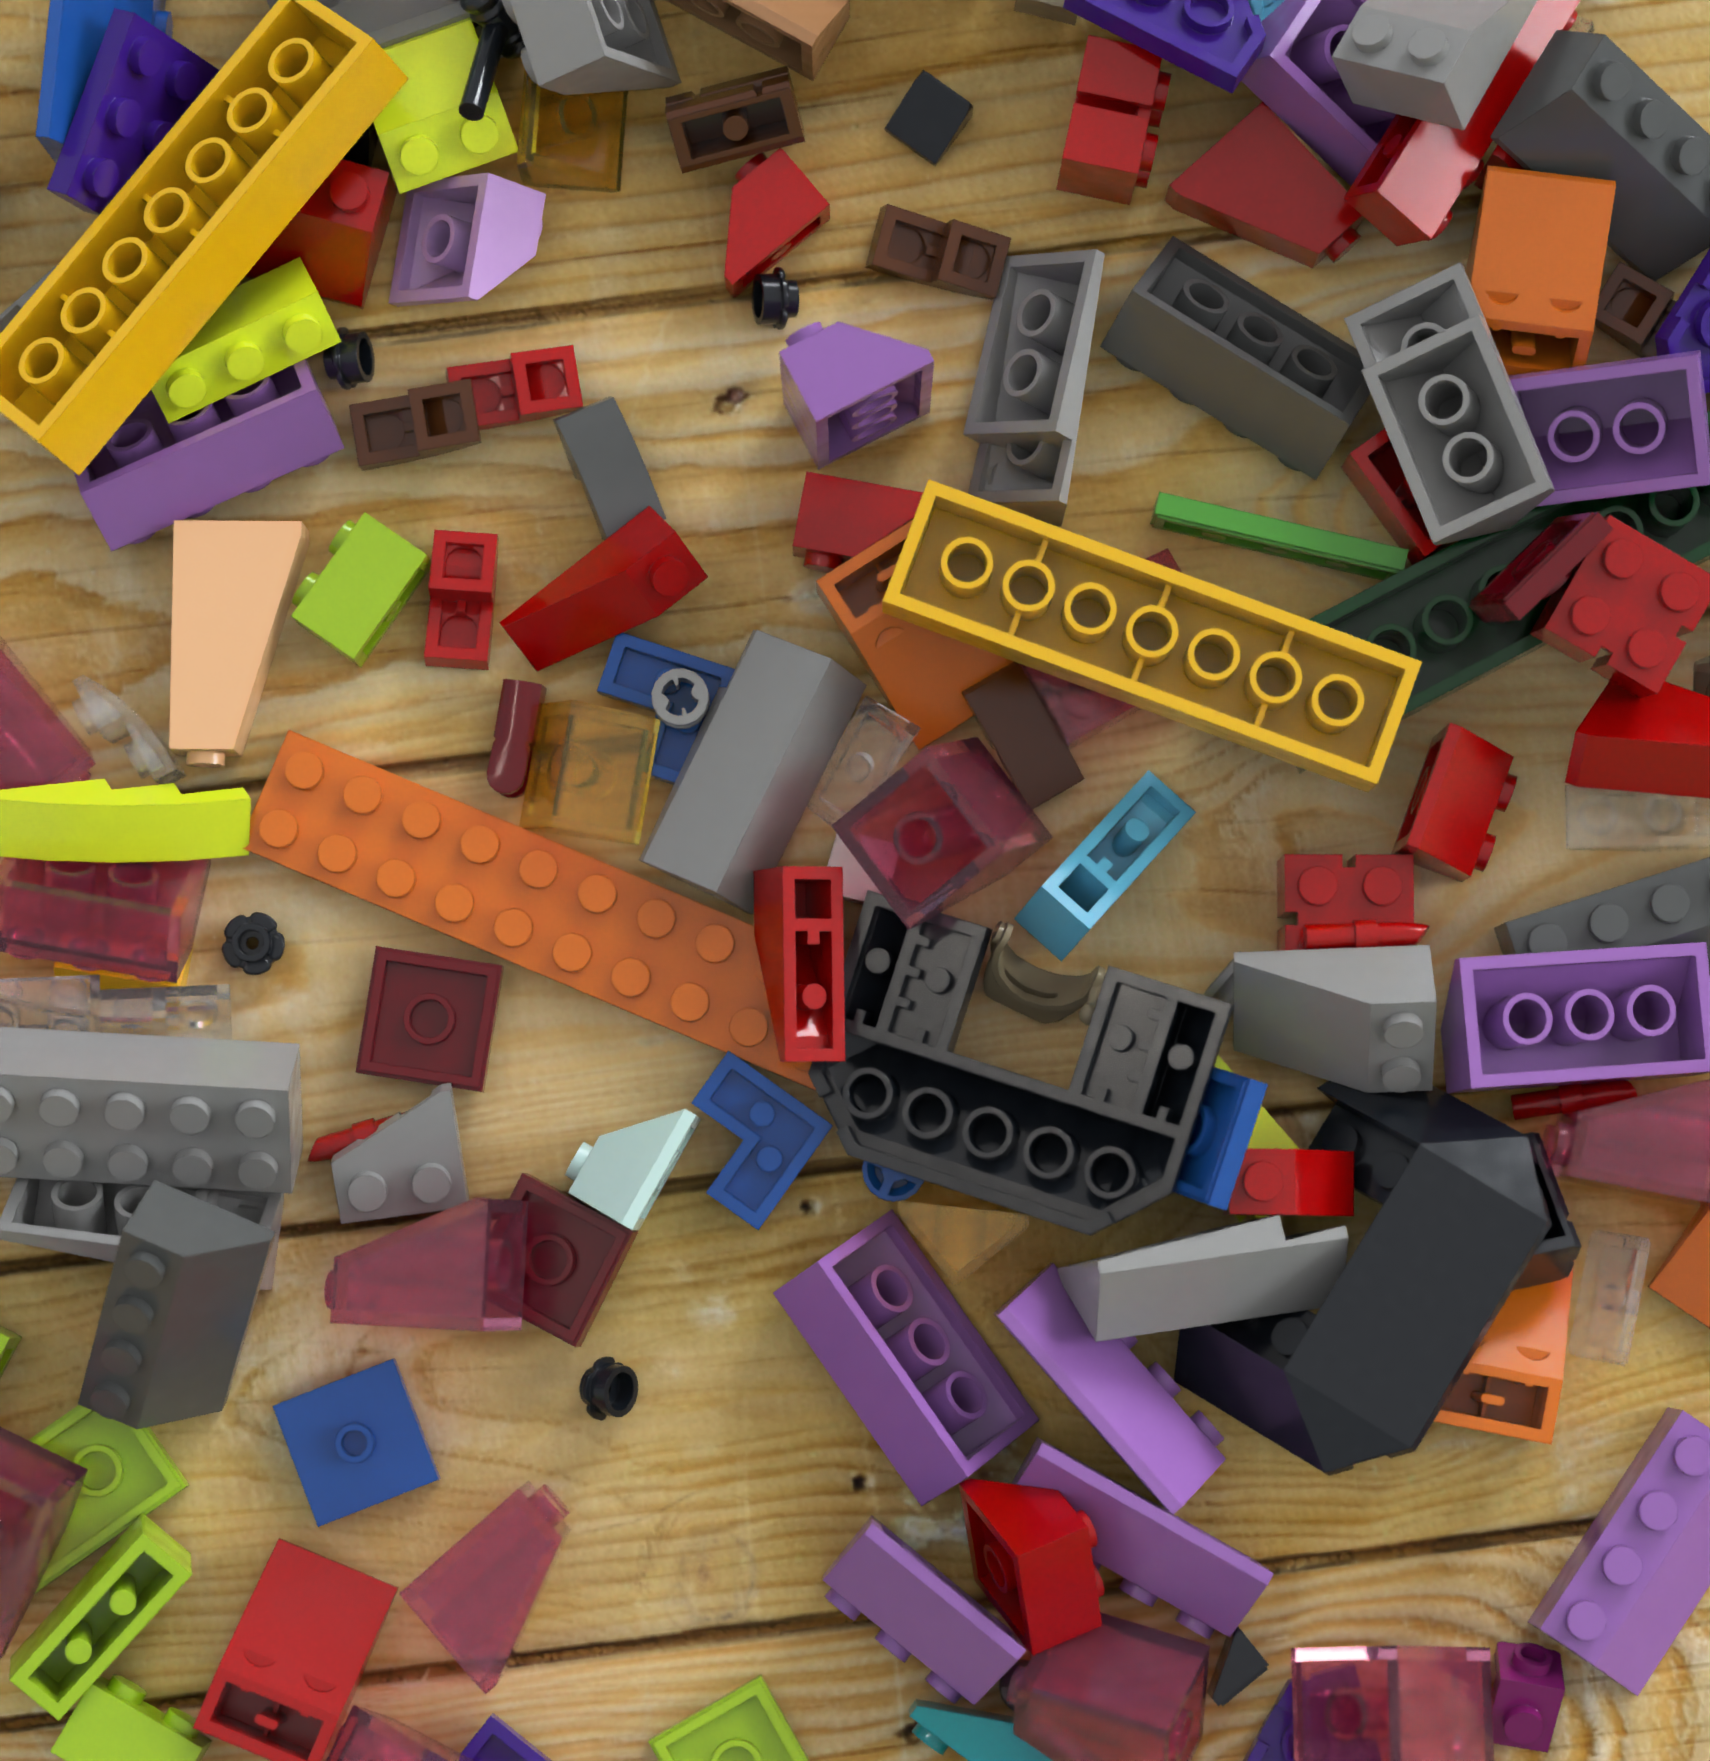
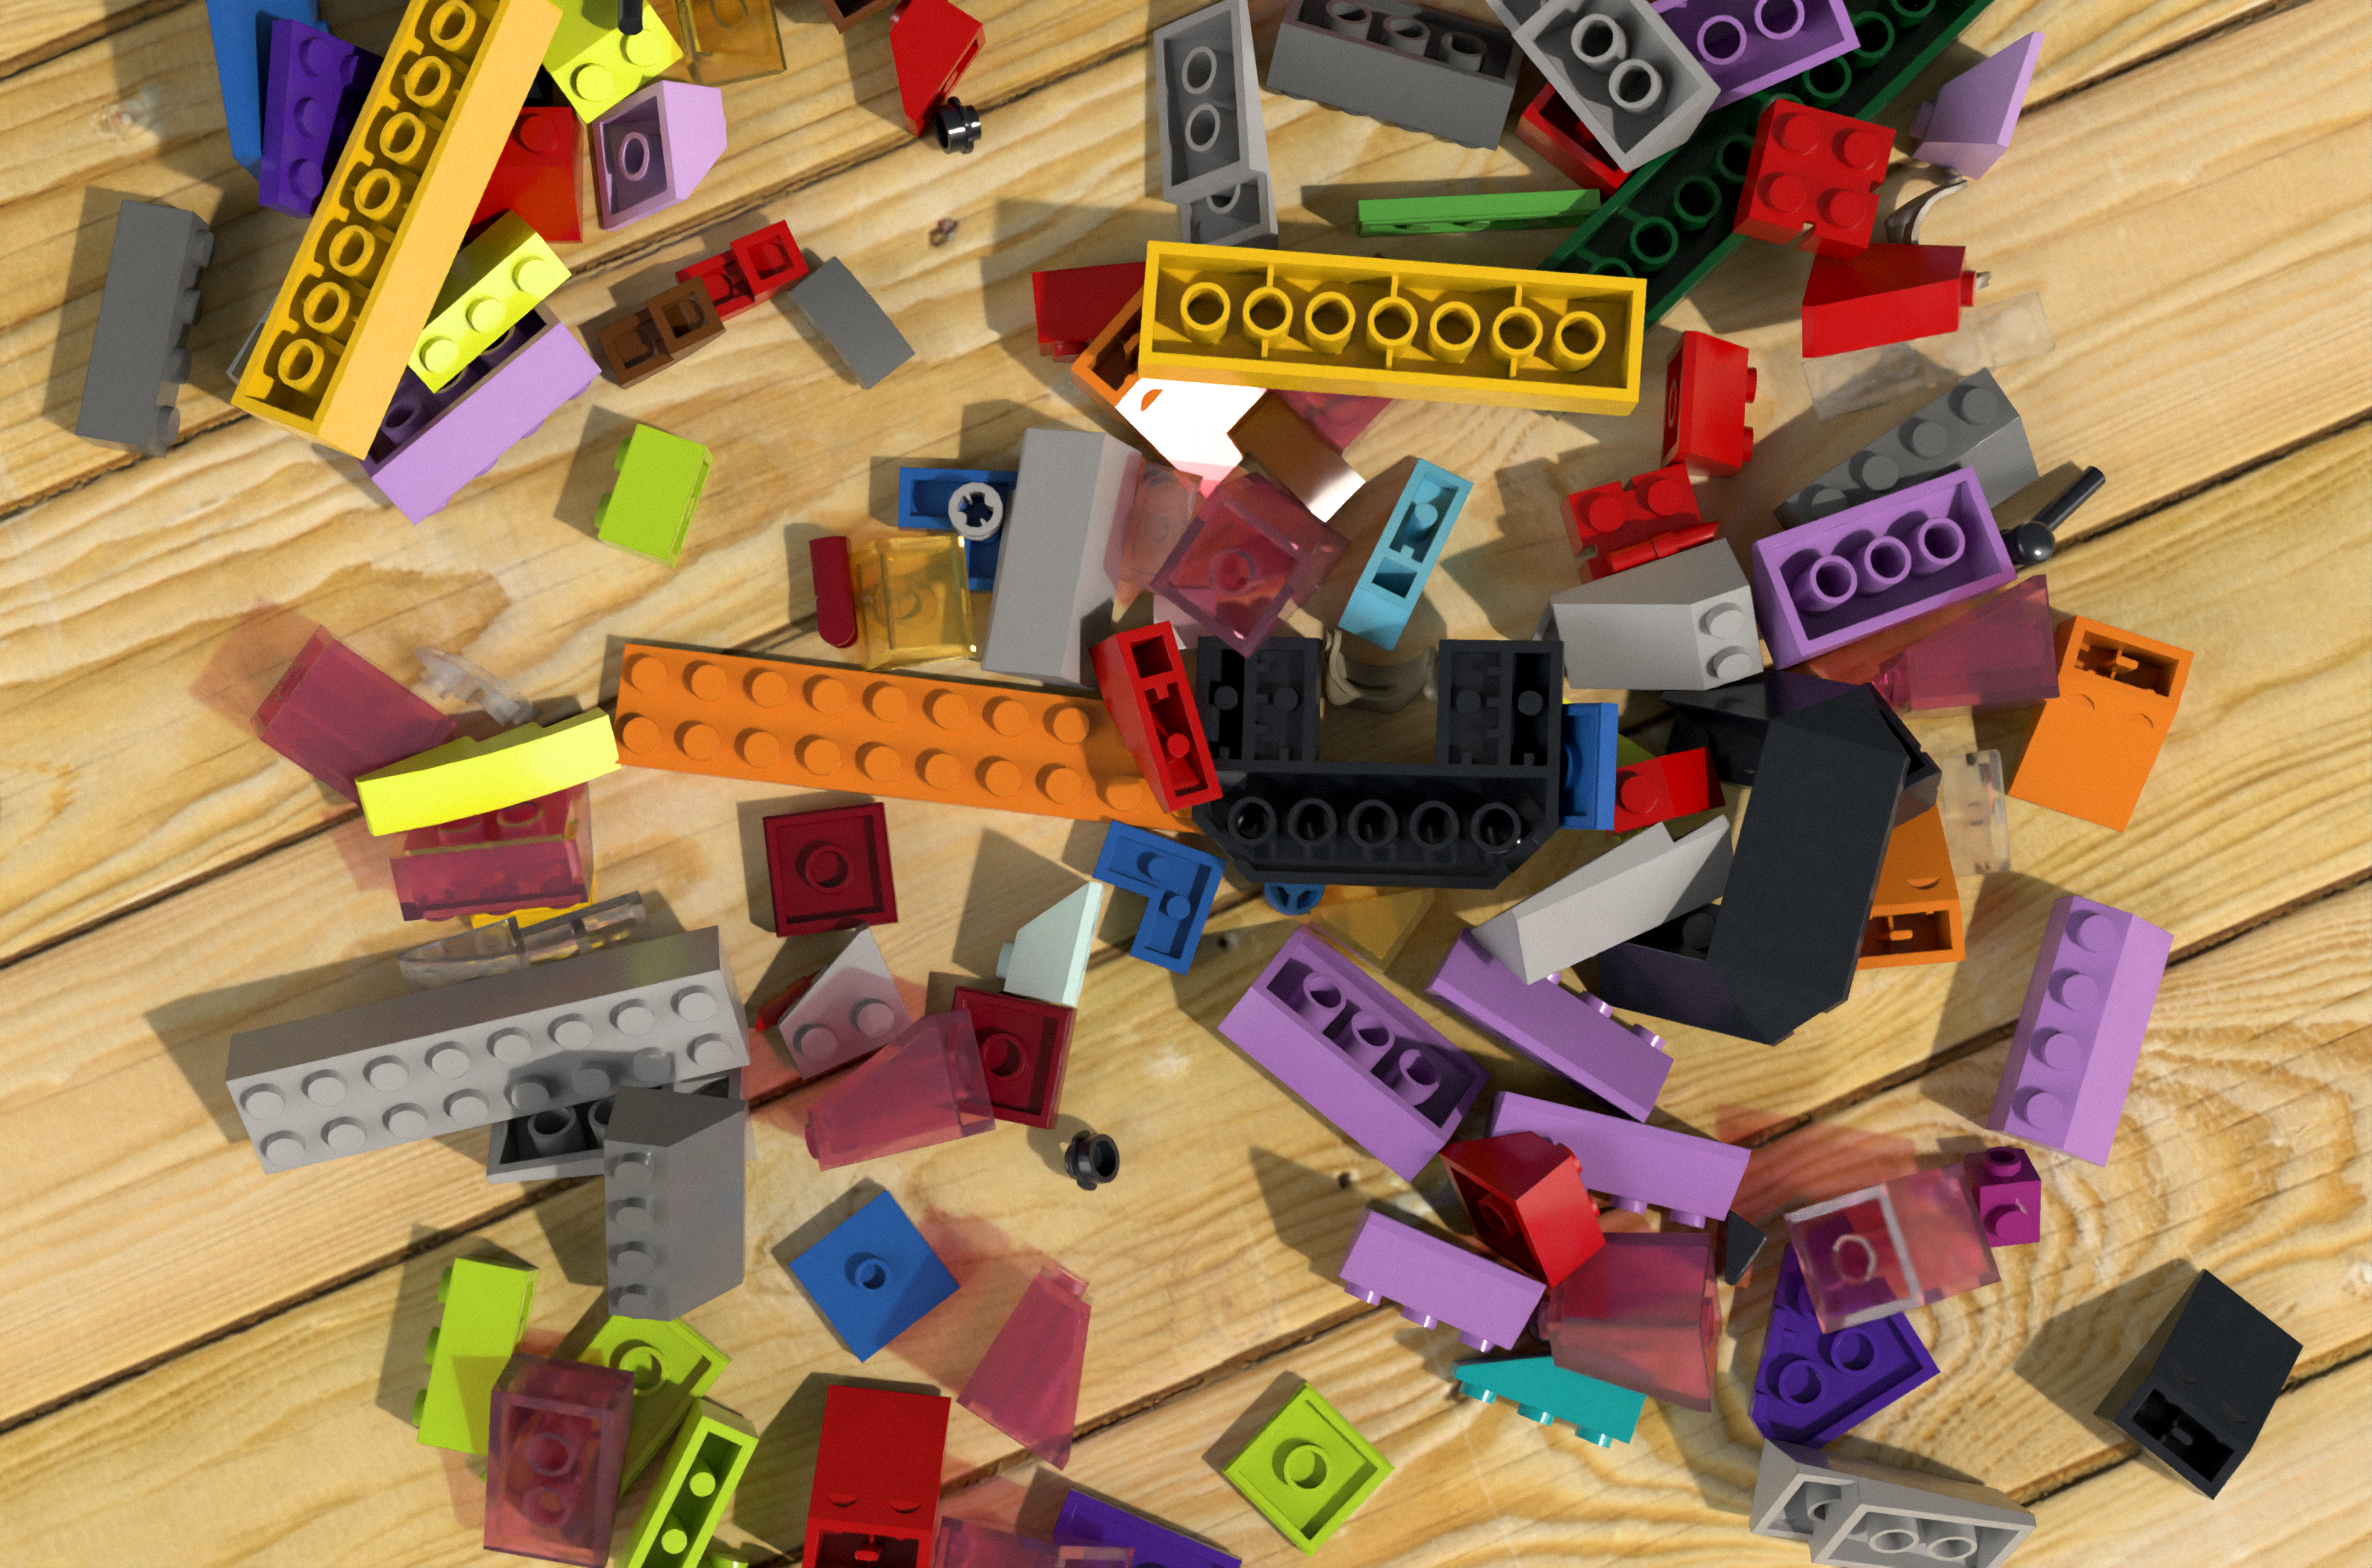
camera: 20 degrees left, 0 degrees up
light nougat slope [169,520,310,768] -> none
black plate [222,912,285,975] -> none
black plate [323,327,375,390] -> none
red slope [424,530,498,670] -> none
red slope [499,505,708,672] -> none
medium lavender slope [779,322,934,470] -> none
reddish brown slope [865,204,1011,300] -> none
dark red plate [1469,512,1613,623] -> none
red piece [1511,1080,1637,1120] -> none

